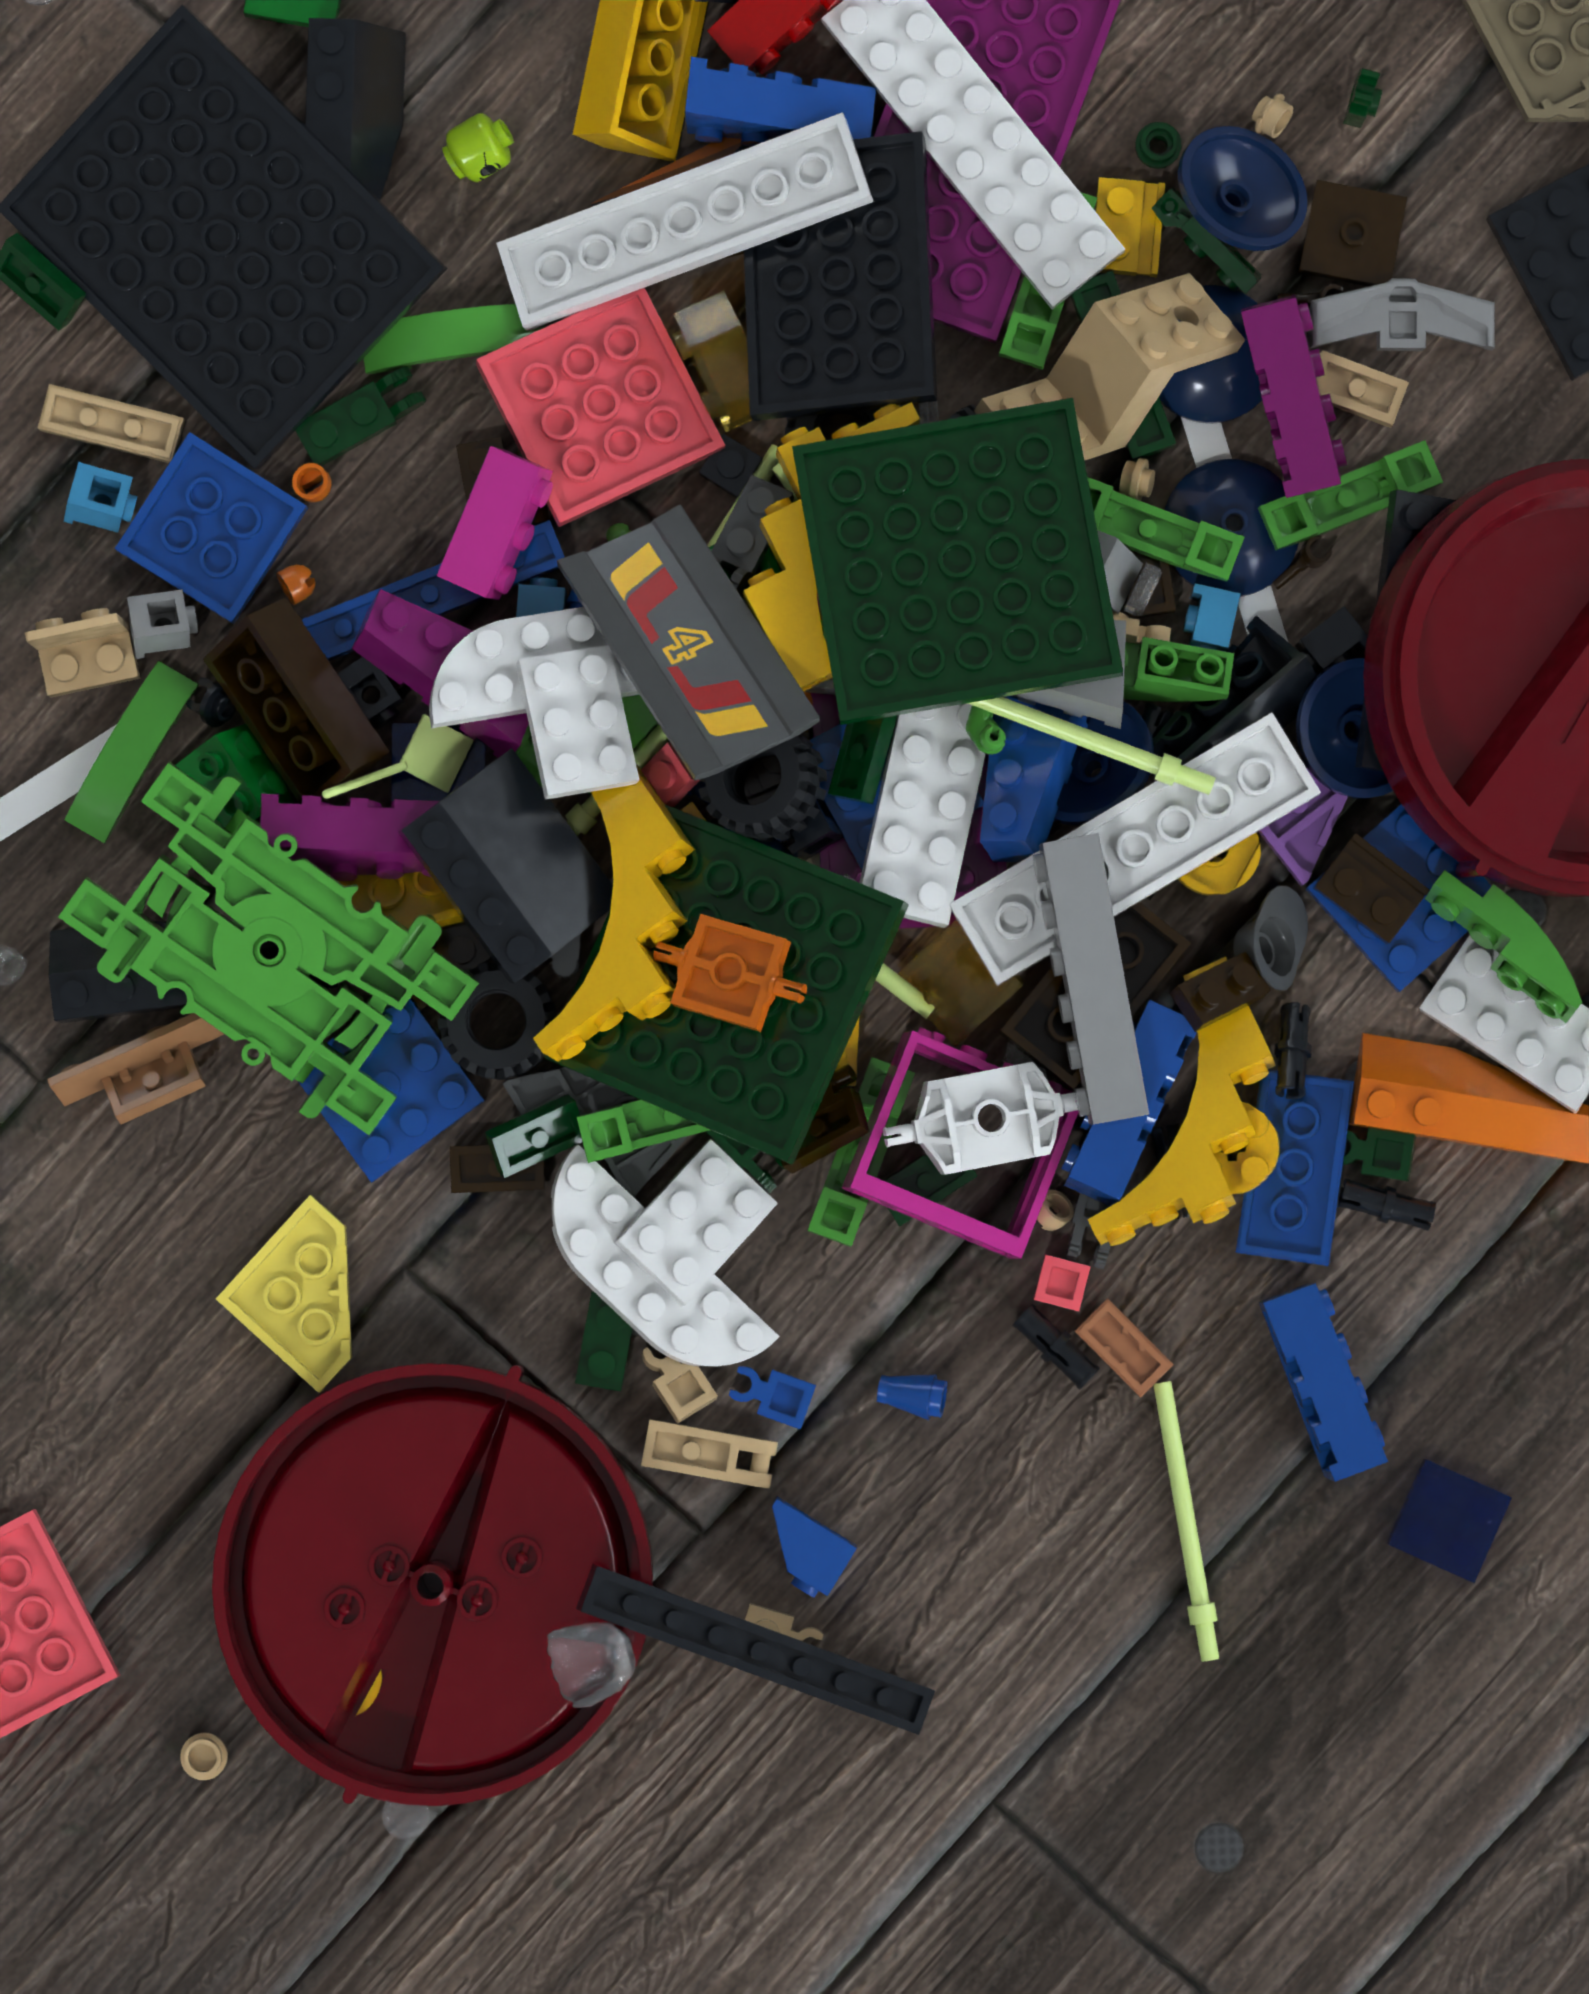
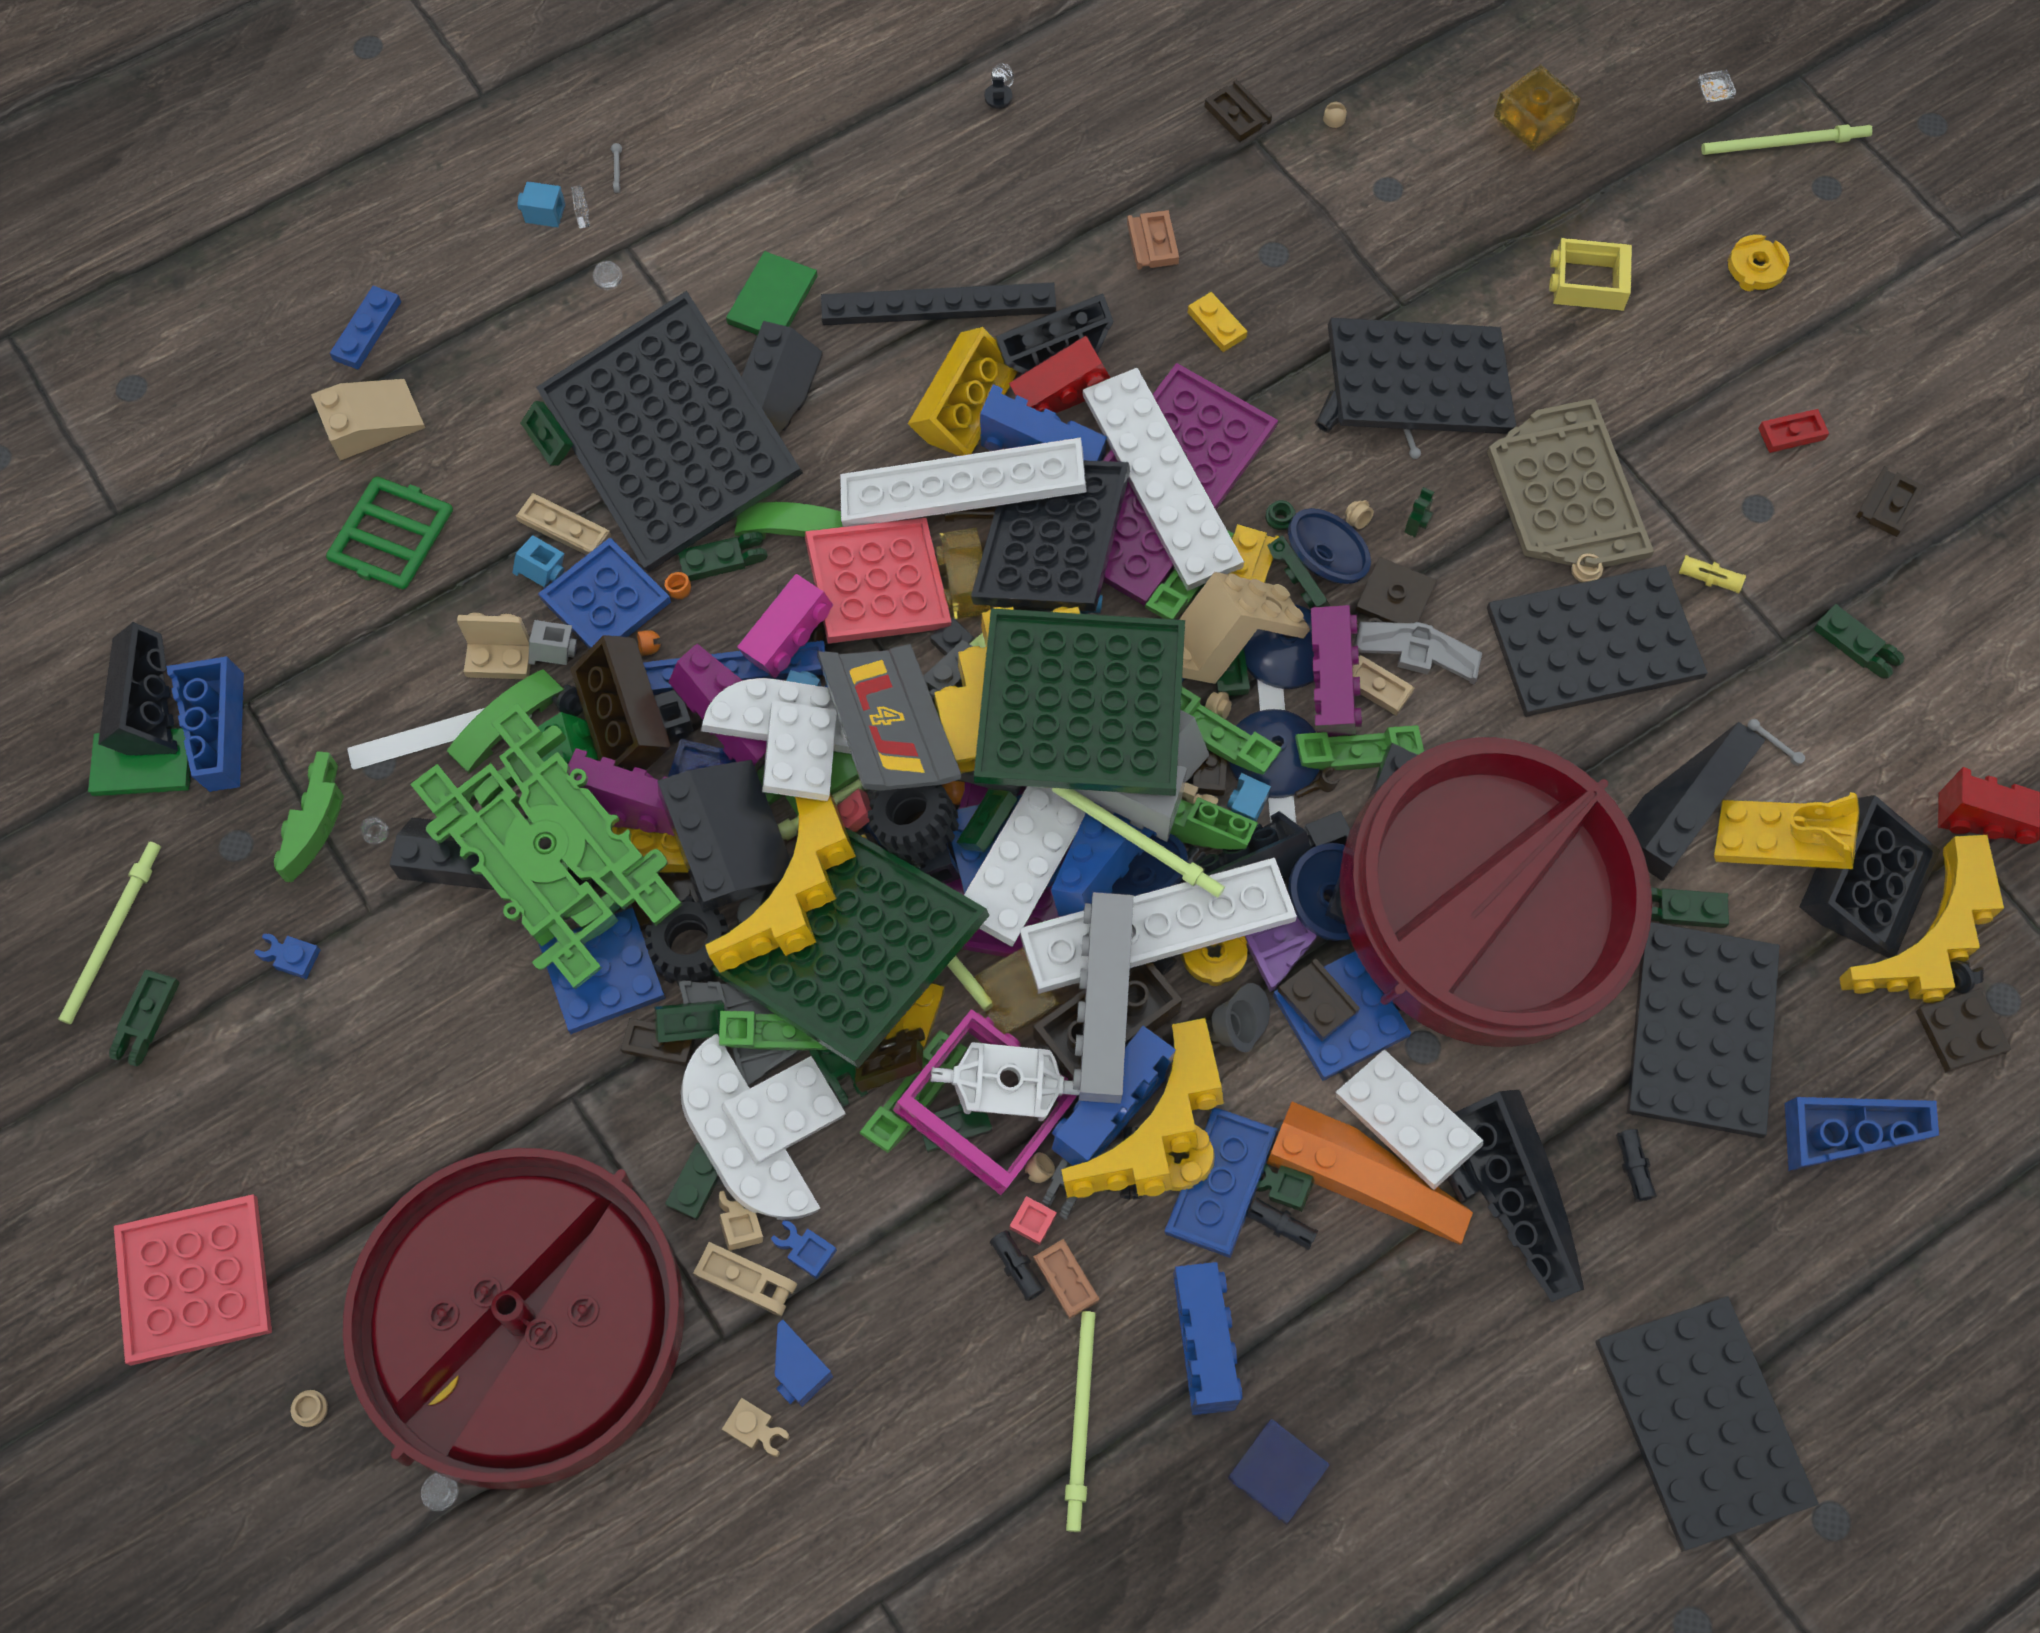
camera: 15 degrees right, 20 degrees down
medium nougat bracket [47,1013,224,1125] -> none
light yellow plate [216,1195,352,1393] -> none
yellowish green piece [322,714,474,799] -> none
lime head [442,113,514,183] -> none
clear hair [547,1622,636,1708] -> none
black plate [576,1564,935,1735] -> none
orange plate [653,914,807,1032] -> none
blue cone [877,1374,948,1420] -> none
bright green arm [965,706,1006,755] -> none
clear tile [1124,562,1162,617] -> none
dark brown plate [1170,952,1271,1032] -> none
black pin [1274,1002,1312,1099] -> none
bright green slope [1425,870,1582,1023] -> none

